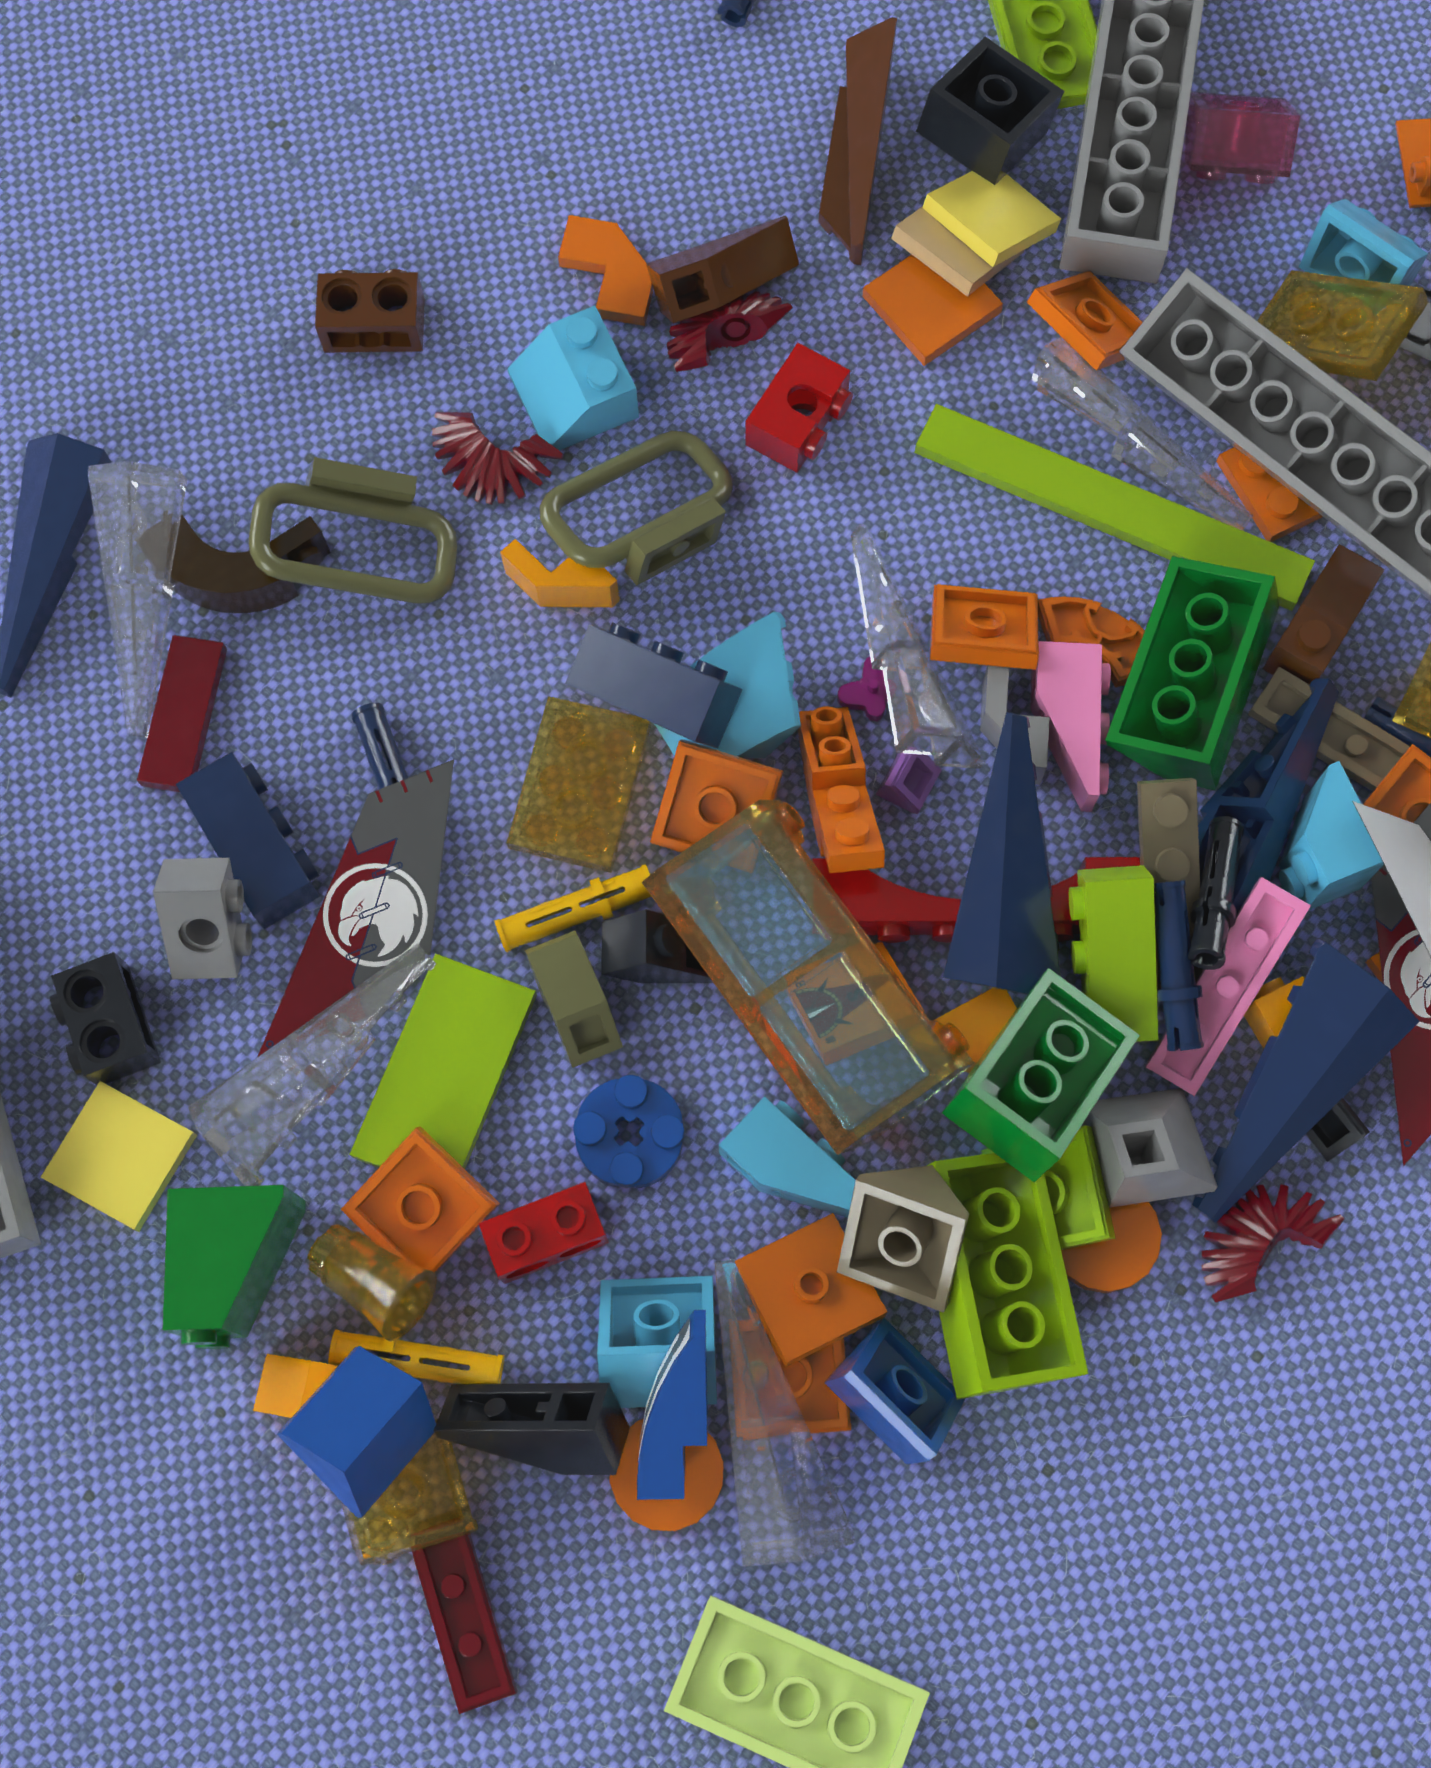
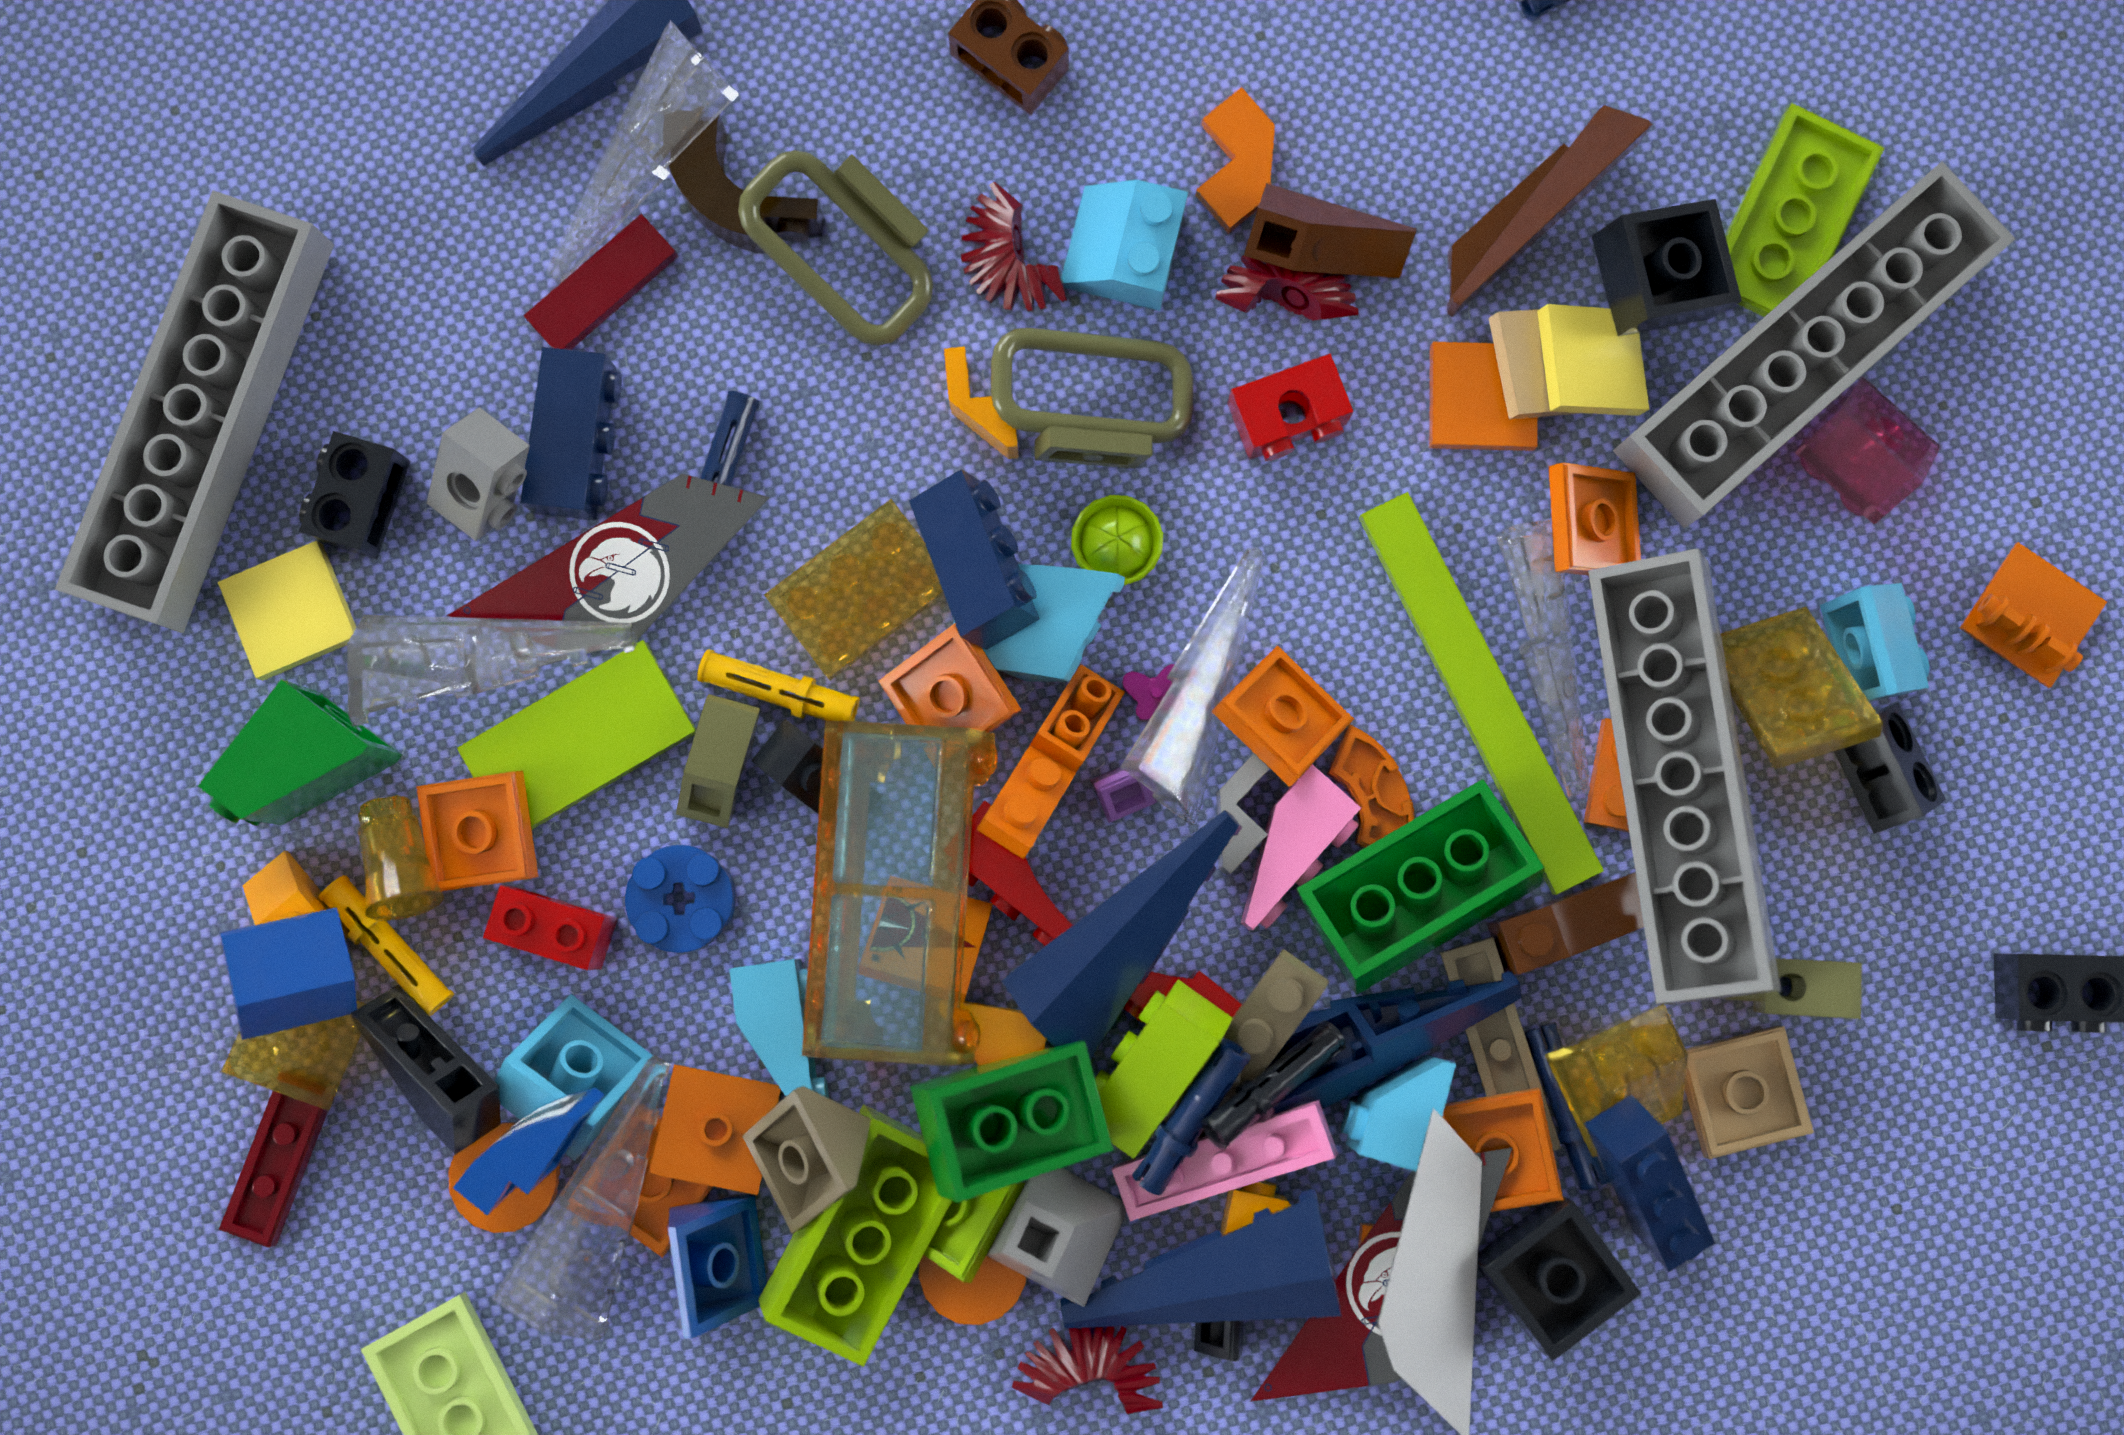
camera: 35 degrees right, 10 degrees up
none -> lime hat [1071,495,1163,586]

